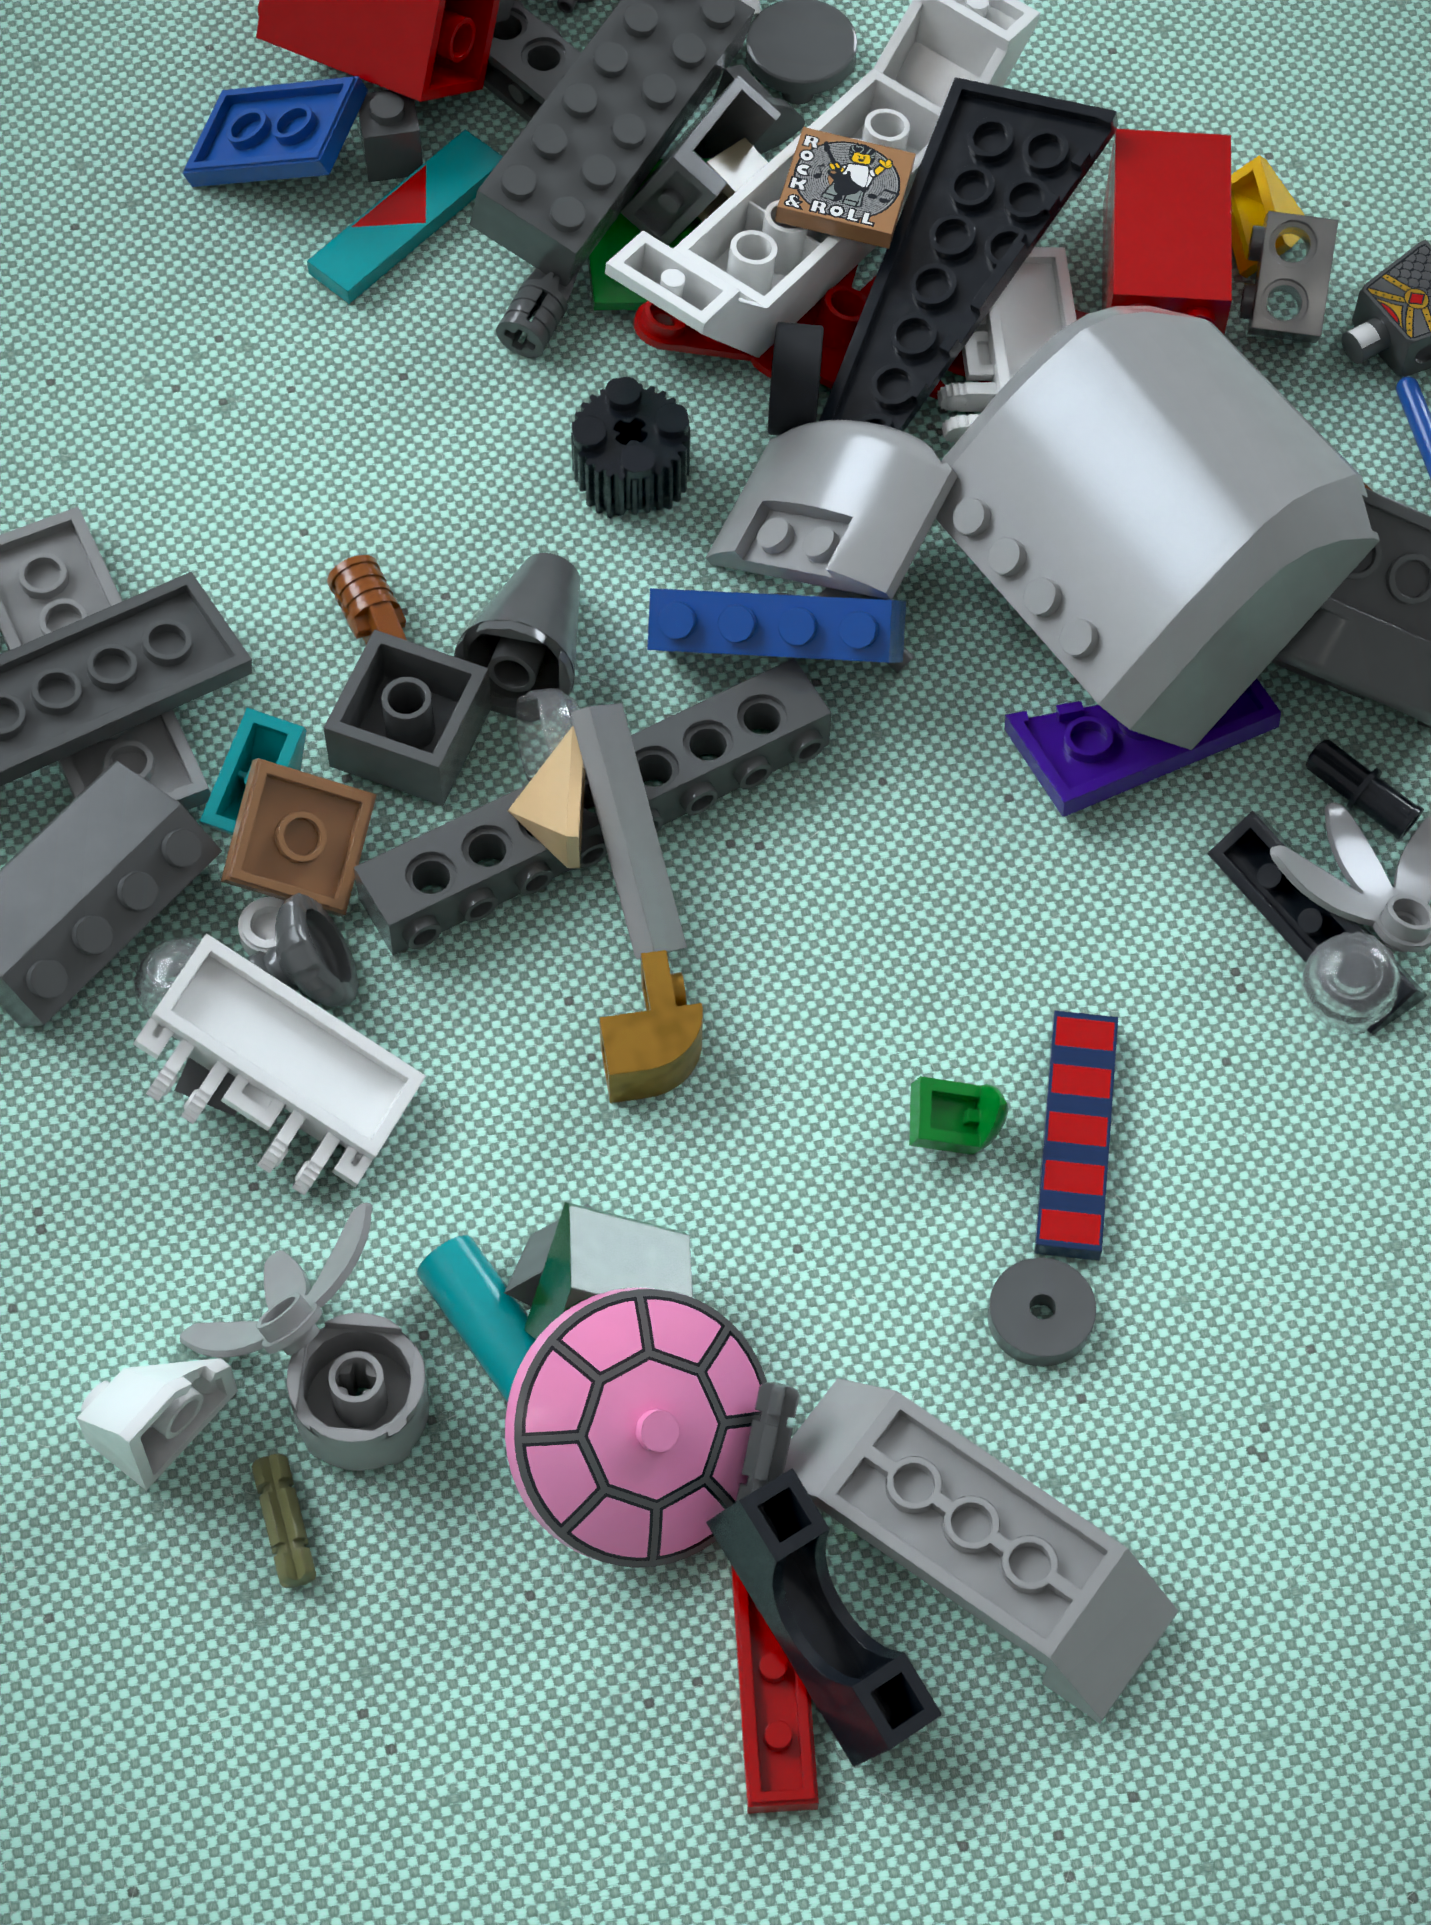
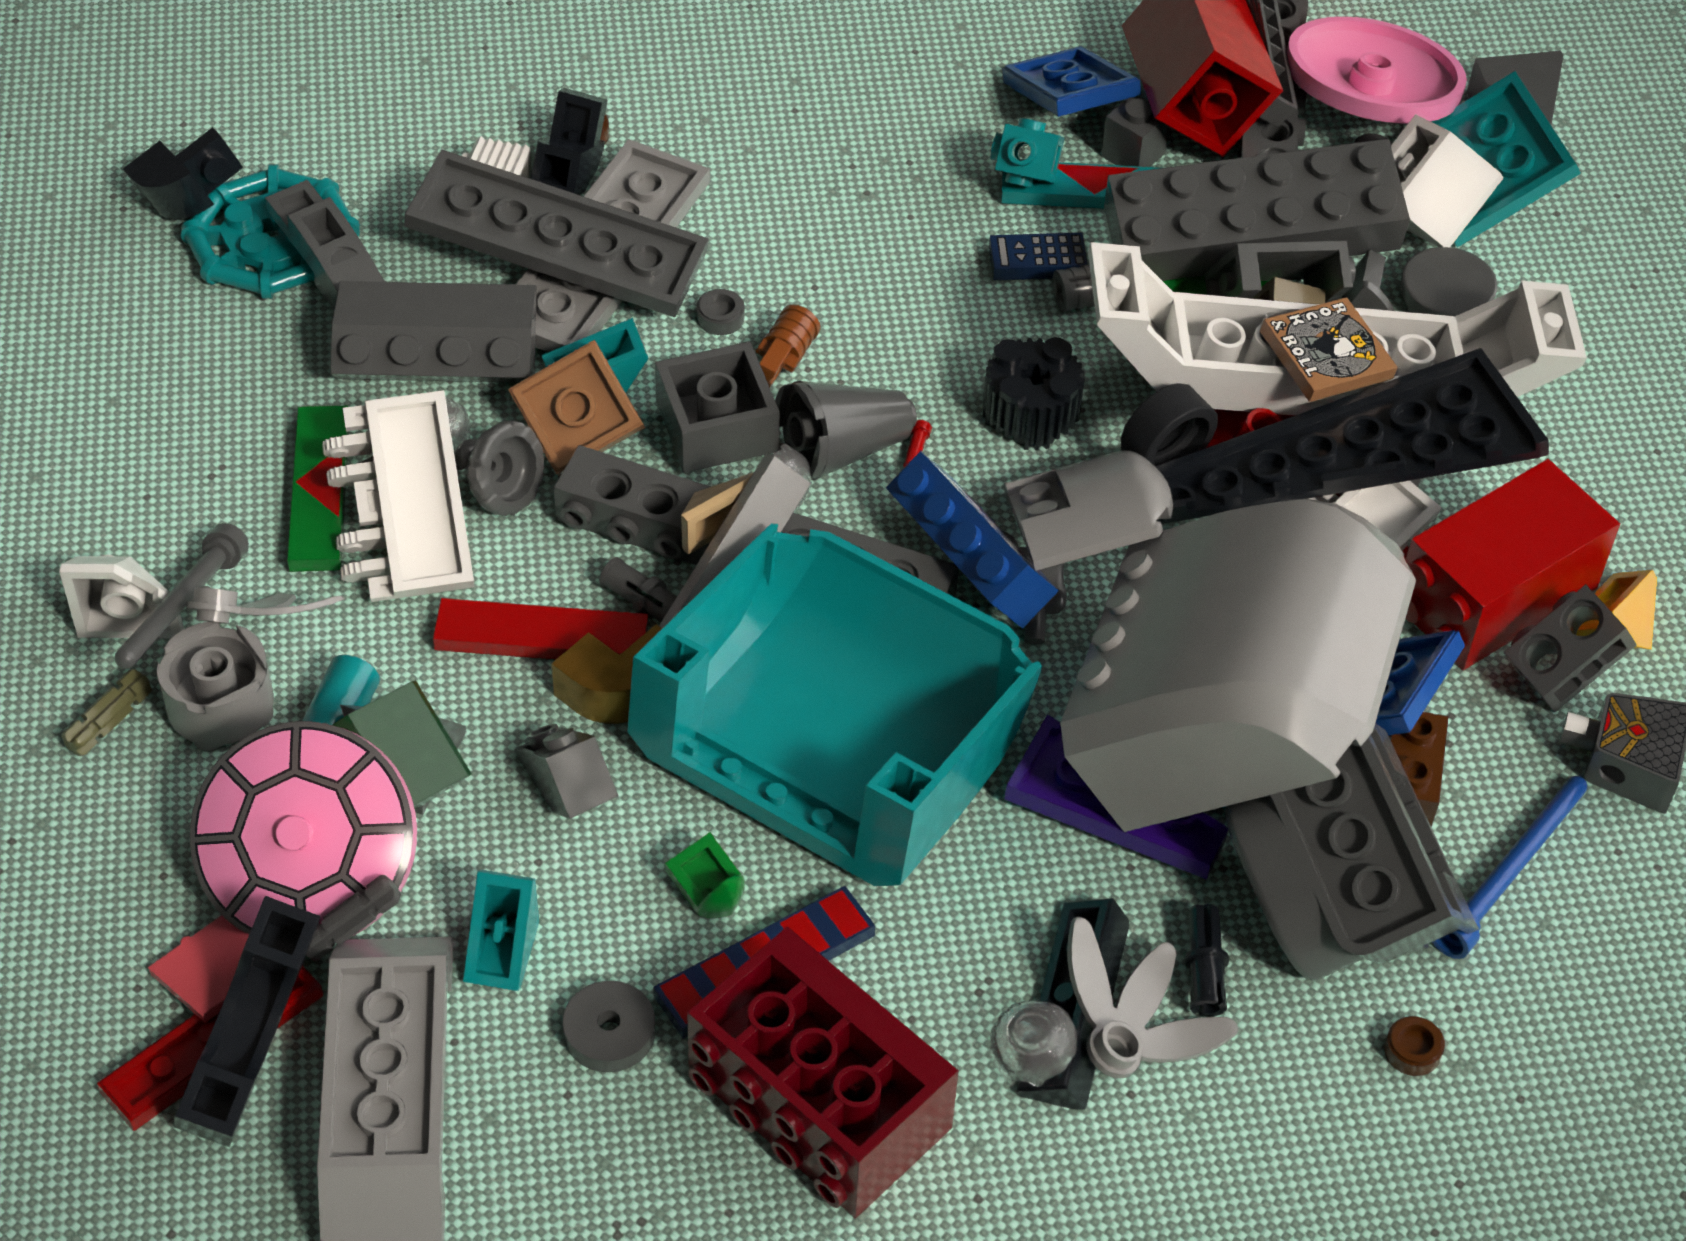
camera: 50 degrees right, 10 degrees down
none -> dark grey piece [115,523,249,669]
none -> coral piece [148,915,249,1023]
none -> green tile [287,405,349,572]
none -> red tile [433,598,649,660]
none -> teal slope [463,869,540,991]
none -> dark grey slope [514,724,618,819]
none -> dark grey pin [599,557,677,622]
none -> teal slope [627,523,1042,886]
none -> dark red brick [687,926,959,1219]
none -> dark grey tile [697,289,745,335]
none -> red piece [903,420,932,468]
none -> dark blue tile [989,232,1088,280]
none -> teal brick [990,118,1065,188]

